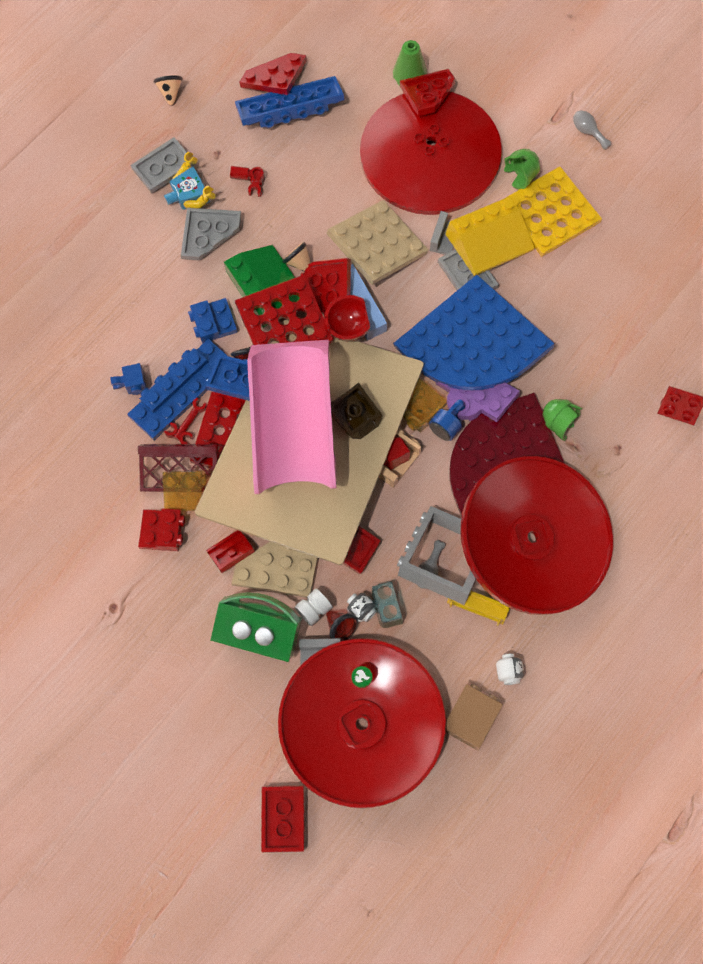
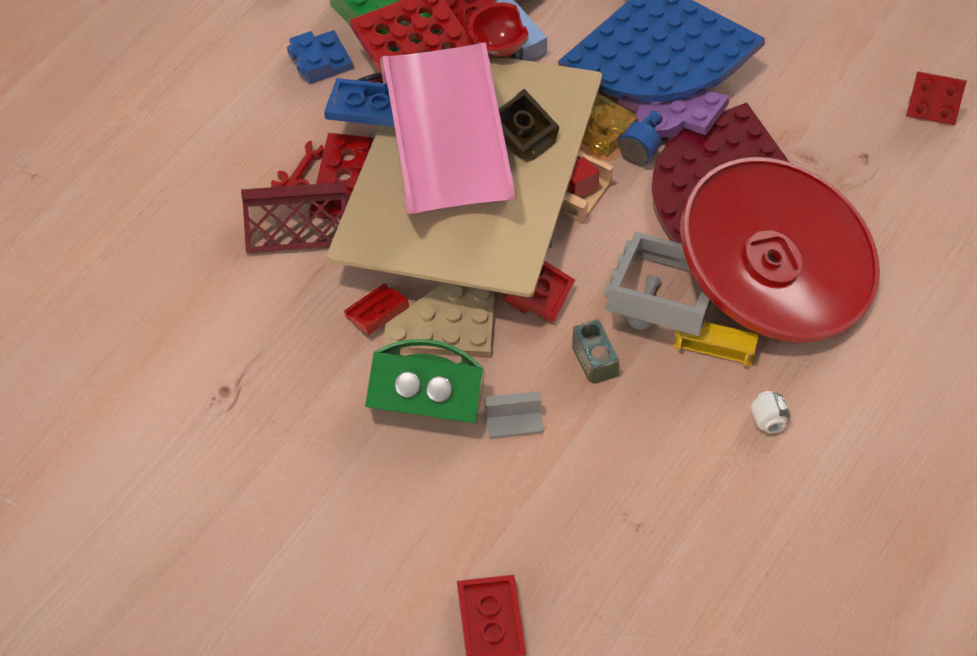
camera: 10 degrees left, 15 degrees down
blue brick [110,363,147,395] -> none
blue plate [127,339,227,441] -> none
red plate [138,508,185,552] -> none
clear yellow plate [162,470,206,511] -> none
red dish [278,639,446,809] -> none
white wheel [295,588,333,626] -> none
clear red hat [326,611,358,641] -> none
head [347,593,377,622] -> none
green tile [351,666,372,688] -> none
medium nougat brick [445,684,503,751] -> none
bright green helmet [543,399,582,441] -> none

